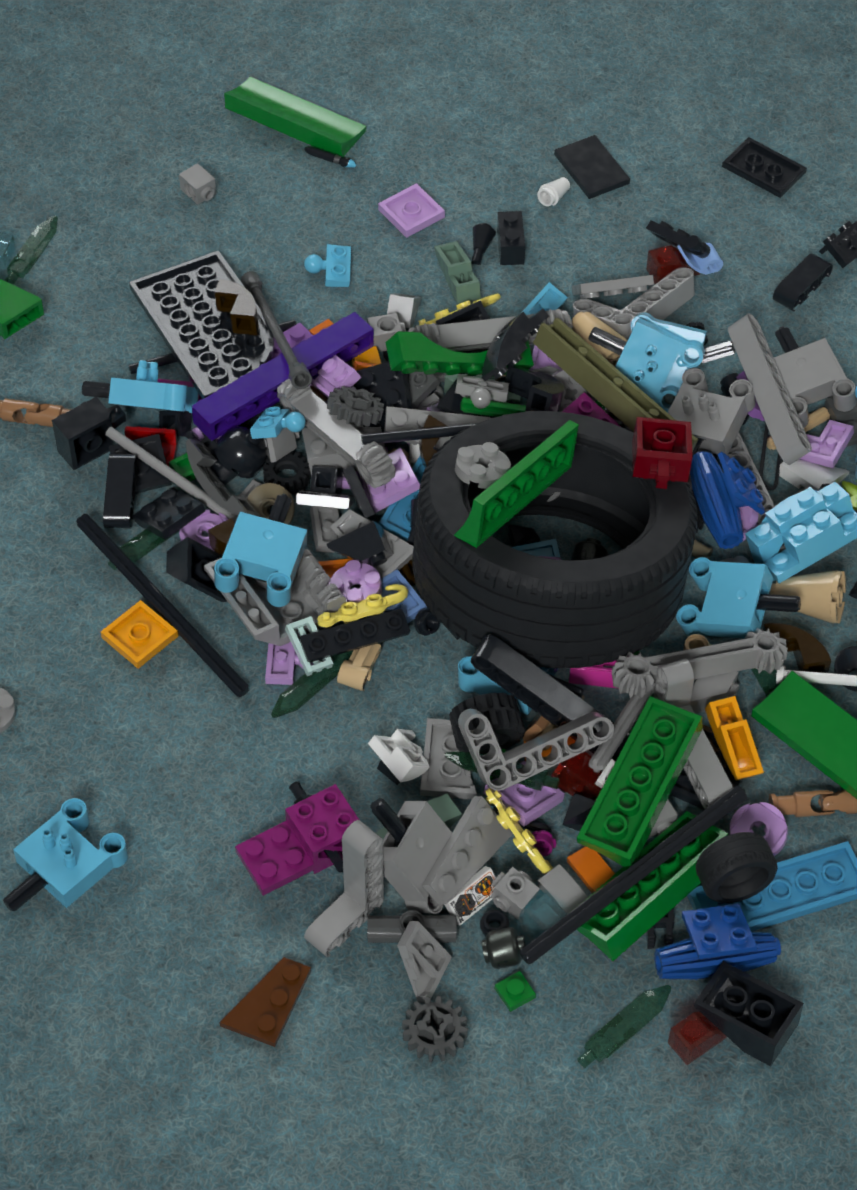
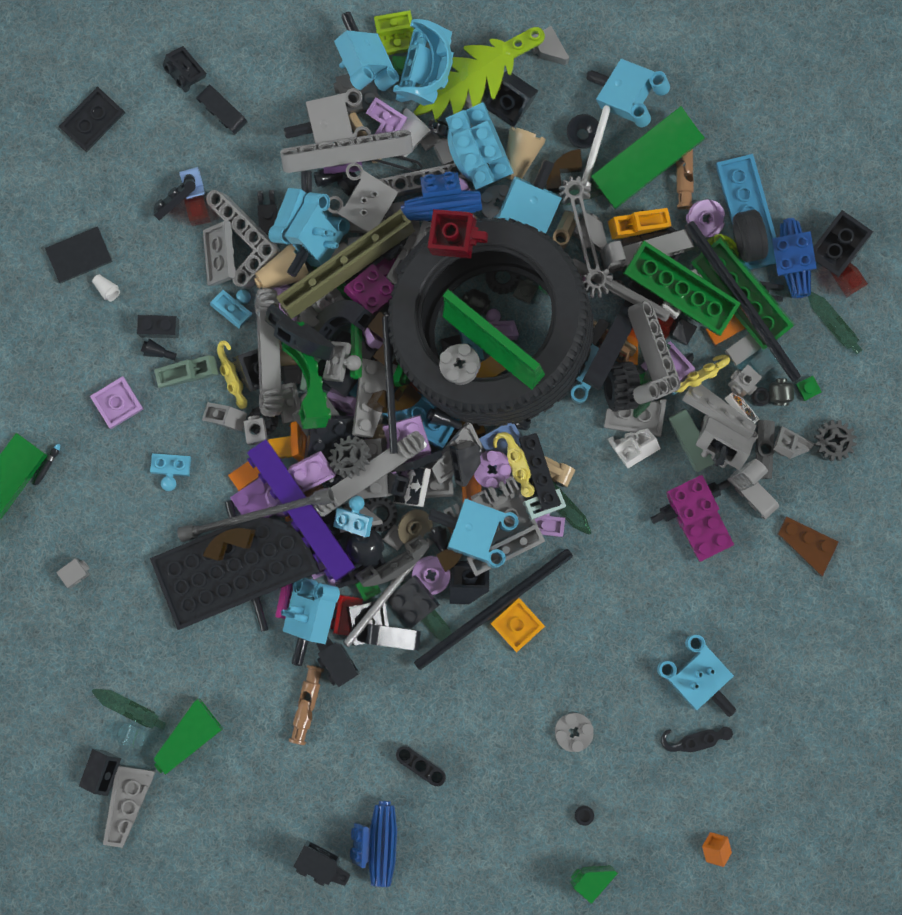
camera: 90 degrees left, 30 degrees up
magenta plate [532,830,557,857] -> none

